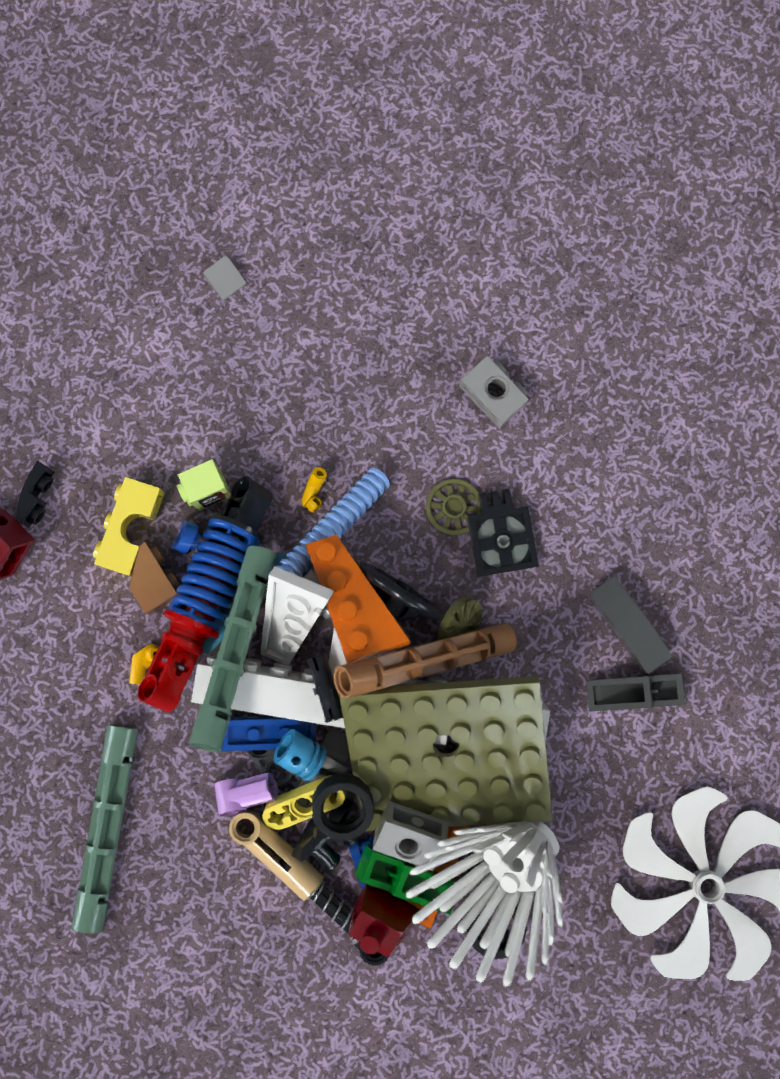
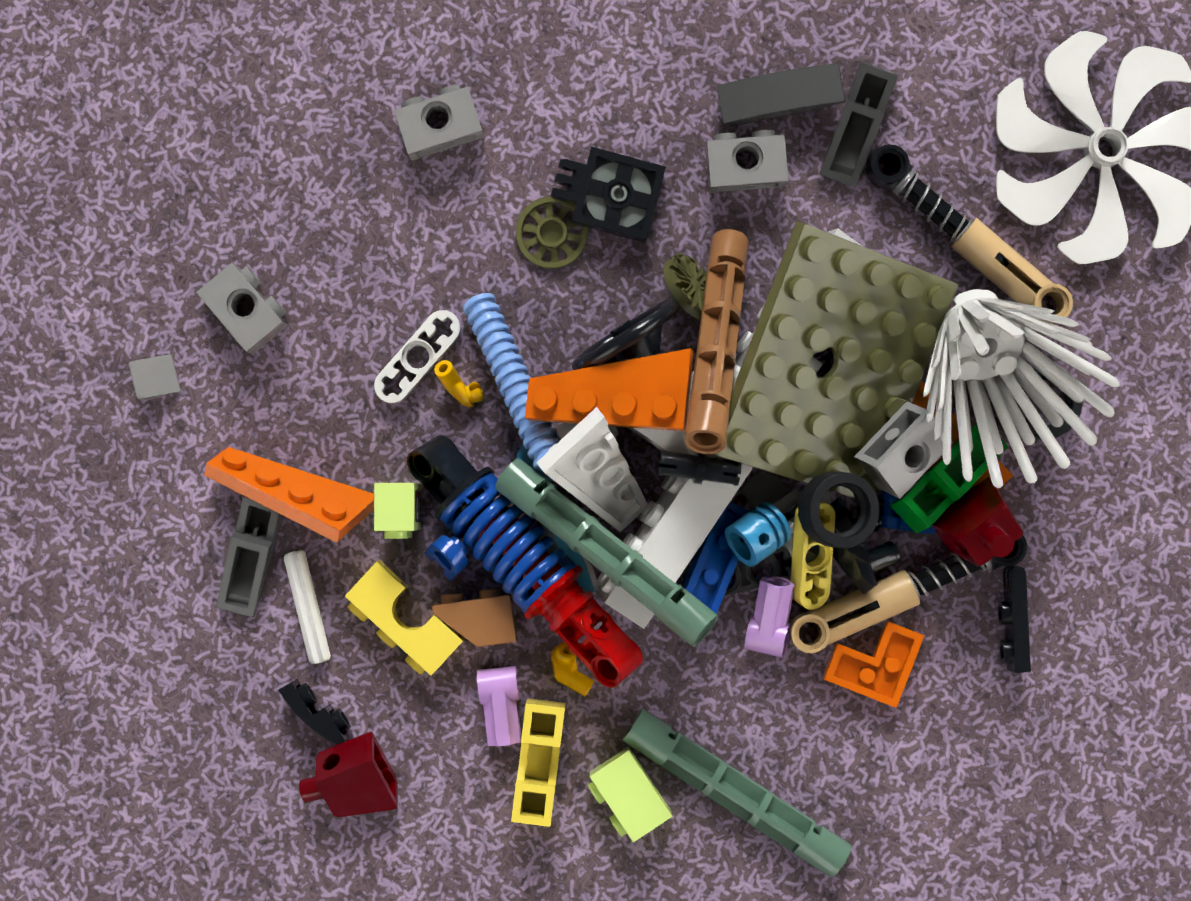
camera: 65 degrees left, 5 degrees up
none -> light grey brick [196,263,288,355]
none -> orange wing [204,447,374,543]
none -> dark grey slope [216,496,284,618]
none -> white axle [284,550,331,664]
none -> white beam [374,310,461,404]
none -> lavender piece [477,666,521,746]
none -> light yellow arch [511,698,566,827]
none -> yellowish green brick [588,746,673,843]
none -> light grey brick [705,130,789,193]
none -> orange plate [822,621,925,708]
none -> piece [866,144,1073,324]
none -> black hinge [998,566,1031,673]

